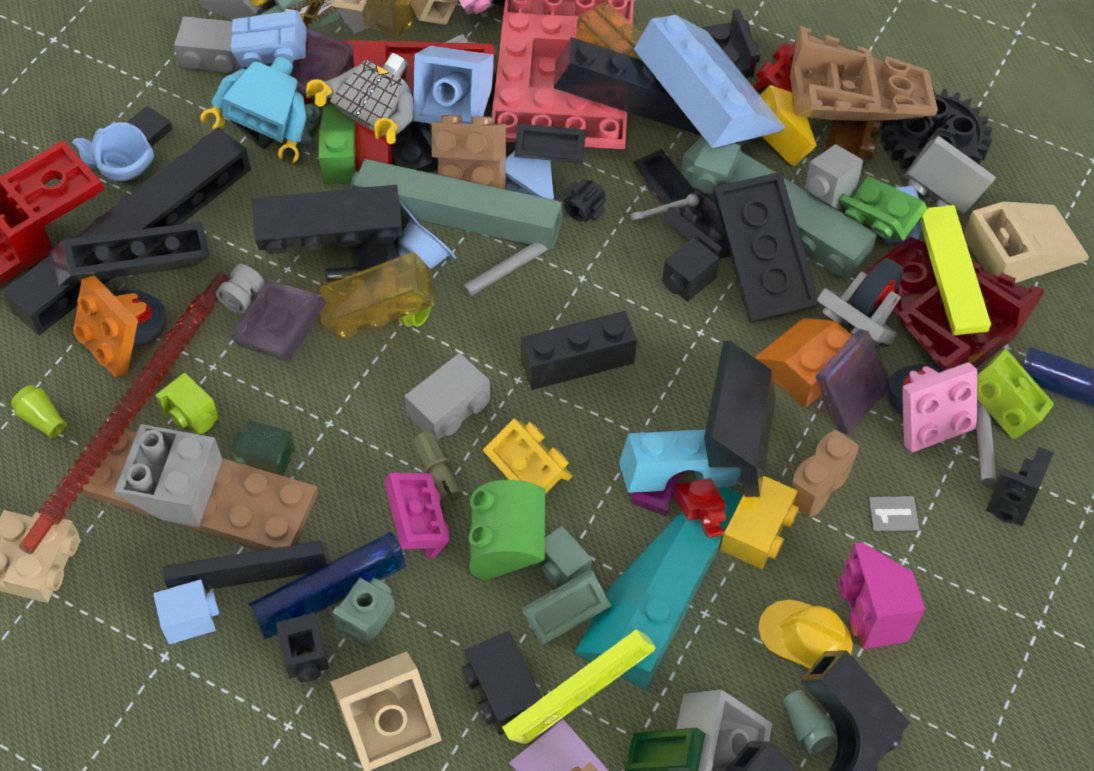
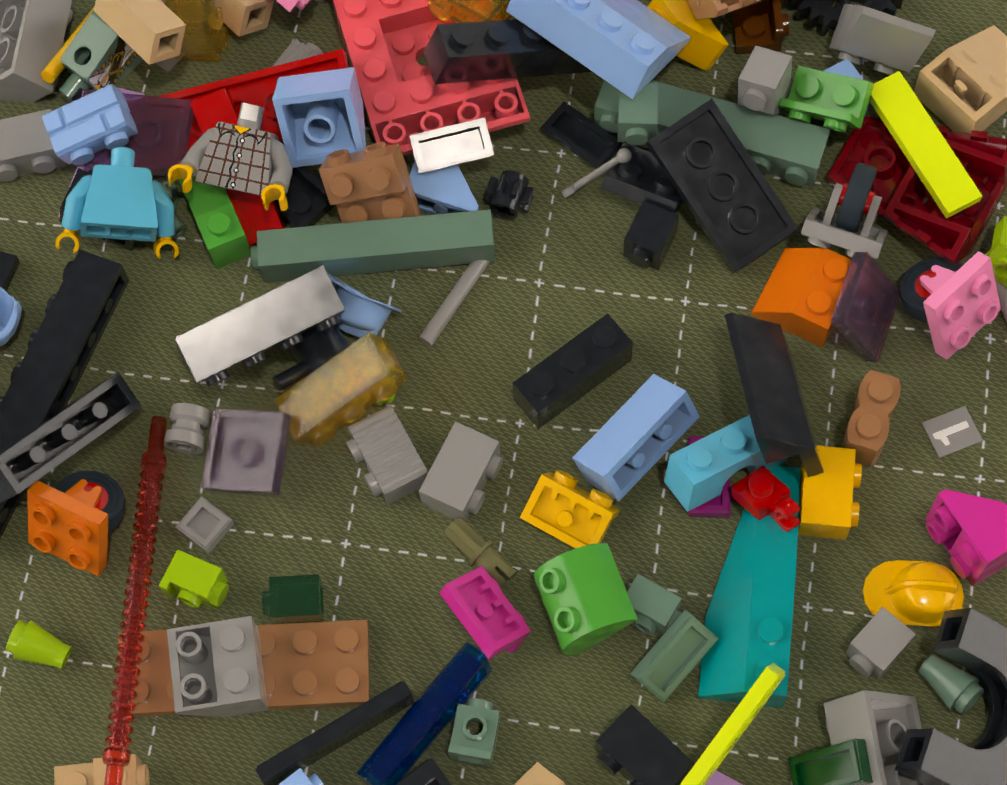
camera: 15 degrees left, 10 degrees up
none -> light grey tile [175,496,234,555]
none -> light grey brick [345,405,428,505]
none -> light blue brick [572,374,700,502]
none -> light grey brick [845,607,916,681]

